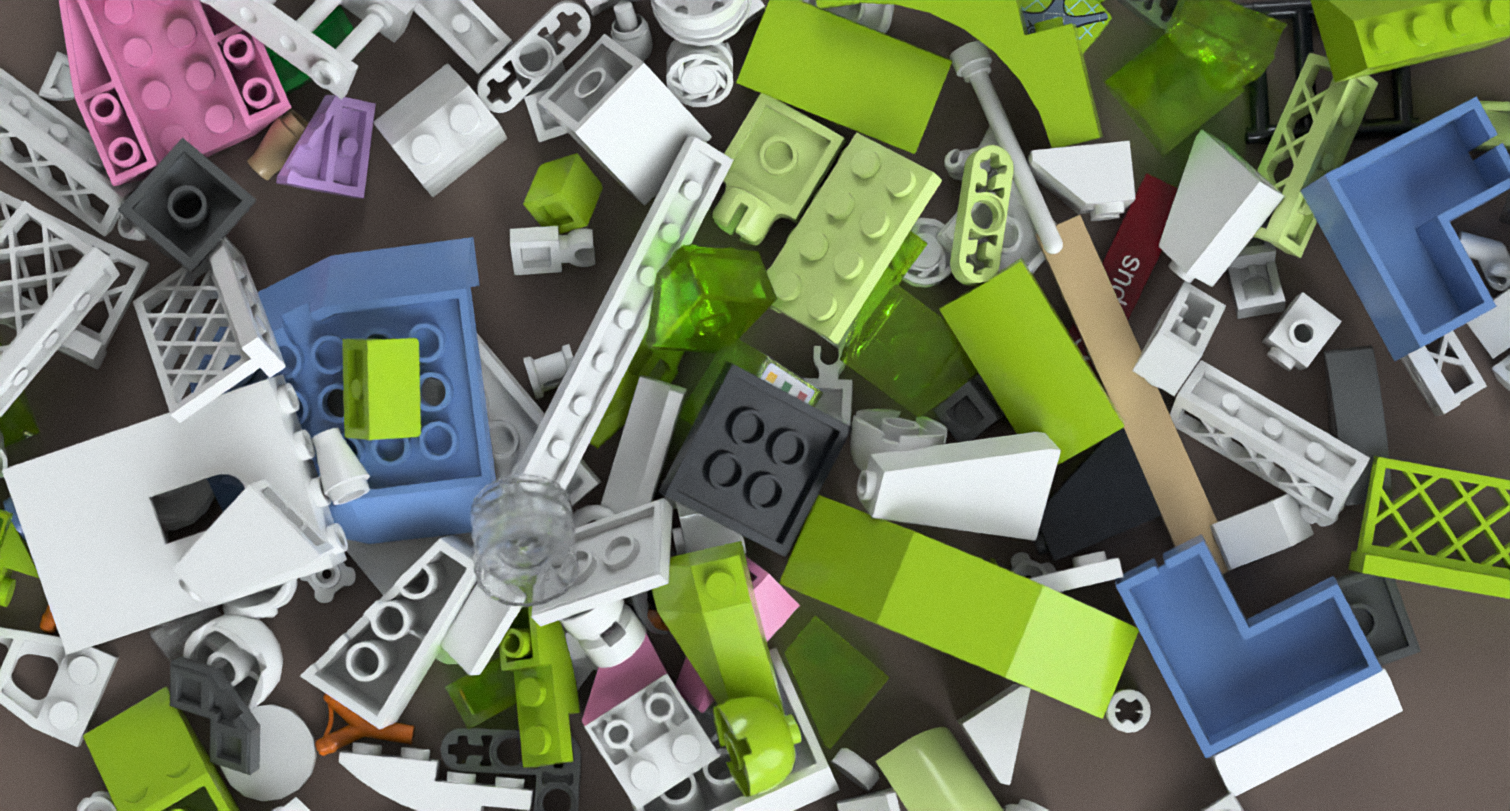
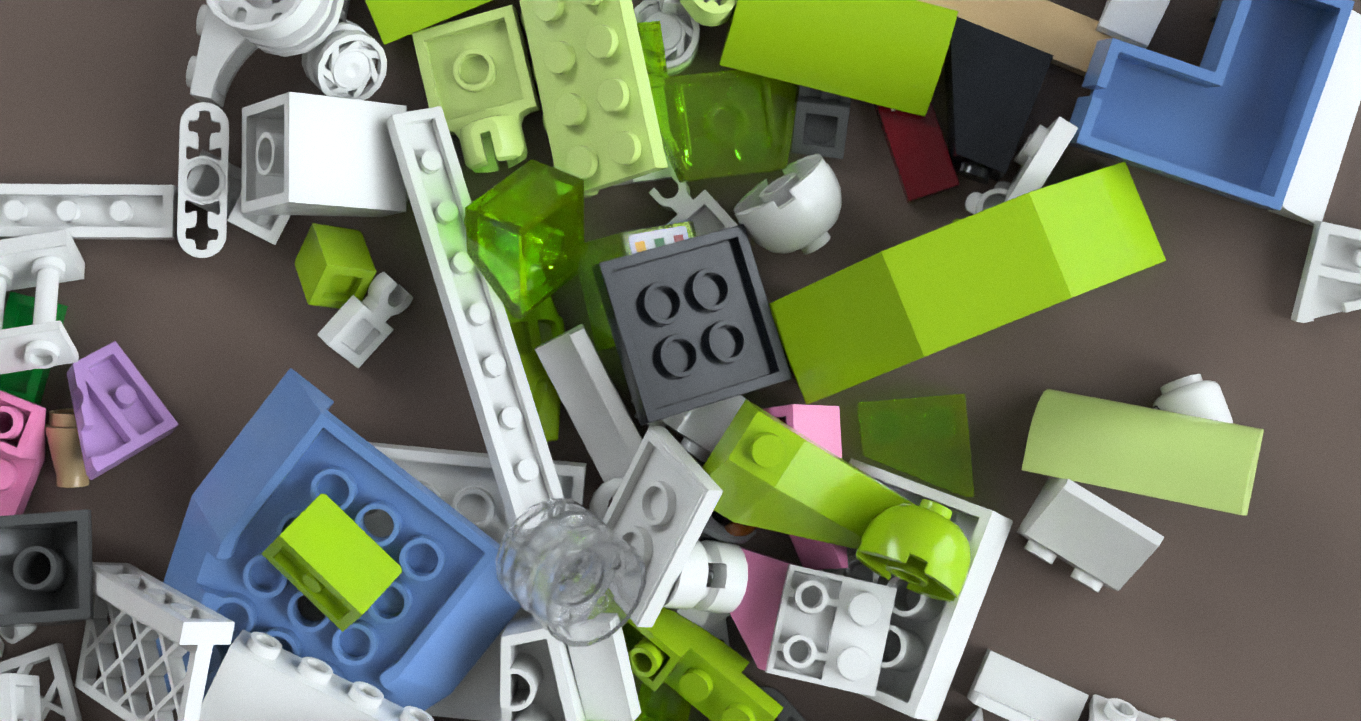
camera: 40 degrees left, 0 degrees up
white cone [311,428,370,505] -> none
white slope [373,63,508,197] -> none
white bush [523,344,574,399] -> none
white cylinder [611,1,653,61] -> none
white tile [831,748,880,791] -> none
white slope [857,432,1061,541] -> none
white slope [957,684,1030,785] -> none
white bush [1106,689,1151,733] -> none

